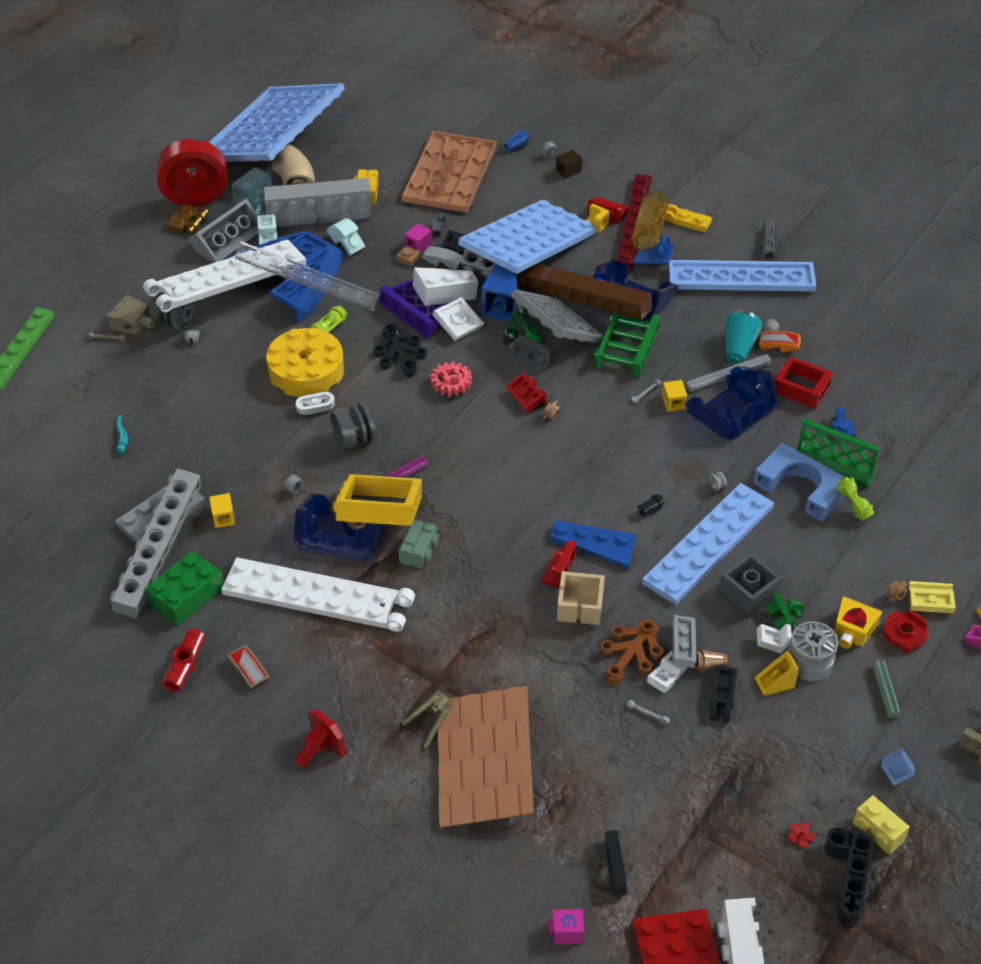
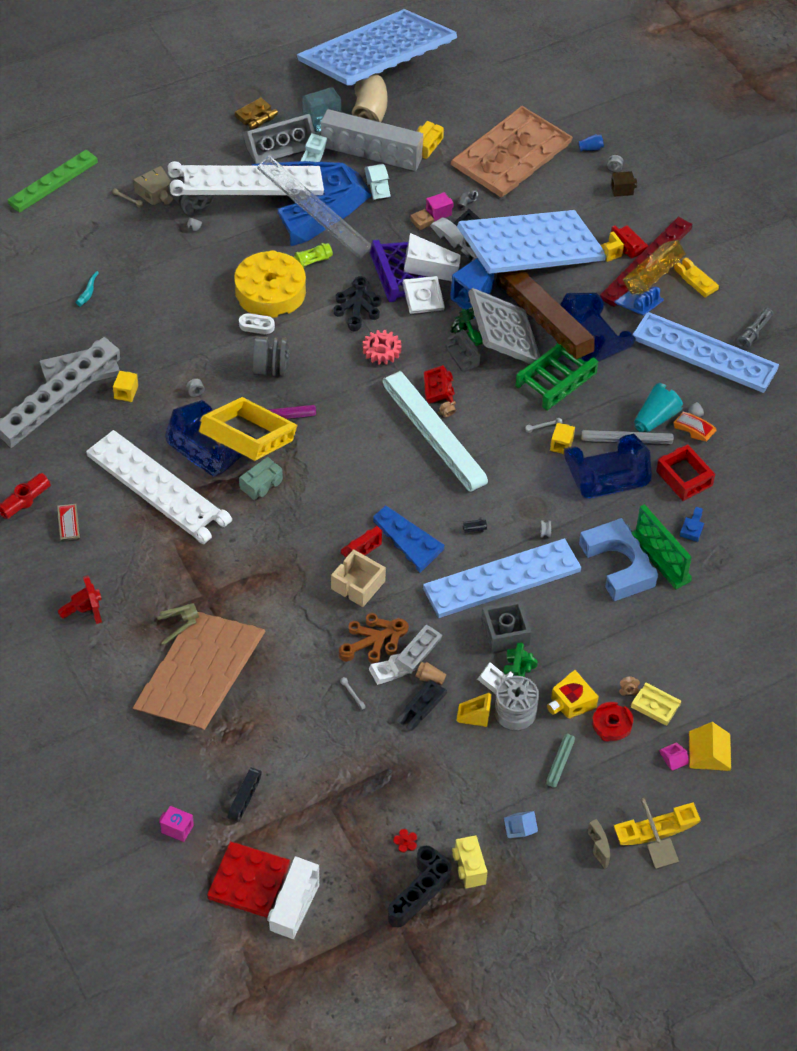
camera: 25 degrees right, 5 degrees up
green brick [145,551,224,626] -> none
red brick [156,138,228,207] -> none
lime piece [835,476,874,521] -> none
none -> light aqua beam [383,371,488,492]

